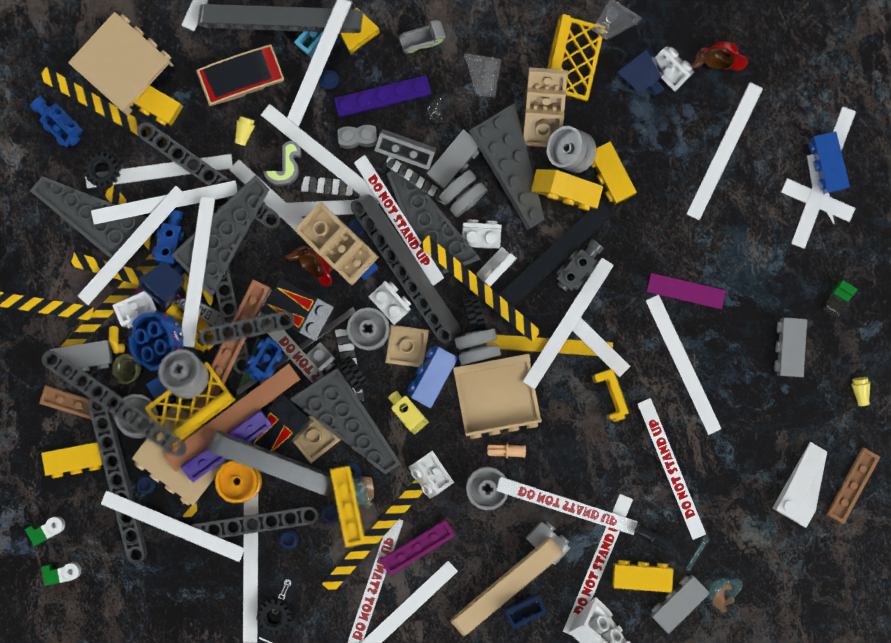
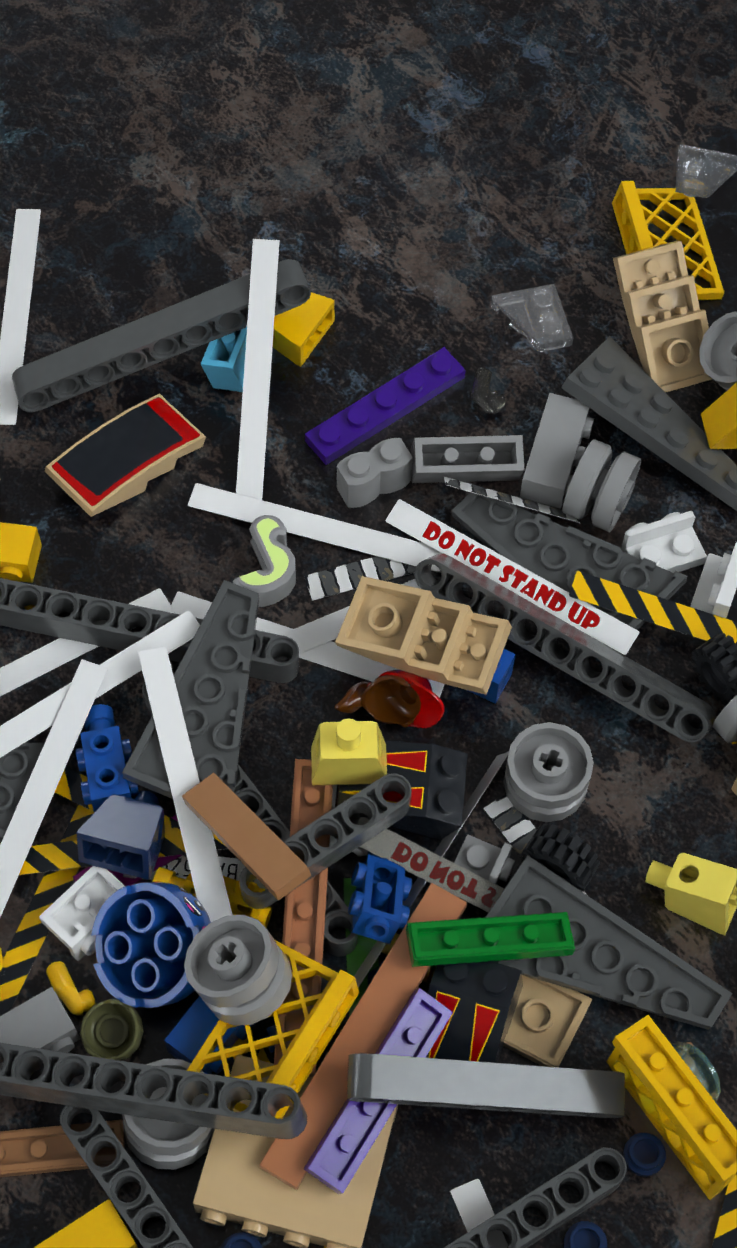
camera: 25 degrees left, 25 degrees down
light orange wheel [215,461,262,503] -> none
light yellow cone [234,116,255,146] -> none
dark blue plate [320,70,339,90] -> none
white bracket [368,281,411,325] -> none
tan tile [385,325,429,367] -> none
light grey animal [399,20,446,54] -> none
brick [407,345,458,408] -> none
none -> medium nougat tile [182,773,311,901]
none -> light yellow torso [311,718,387,785]
none -> green tile [406,912,575,967]

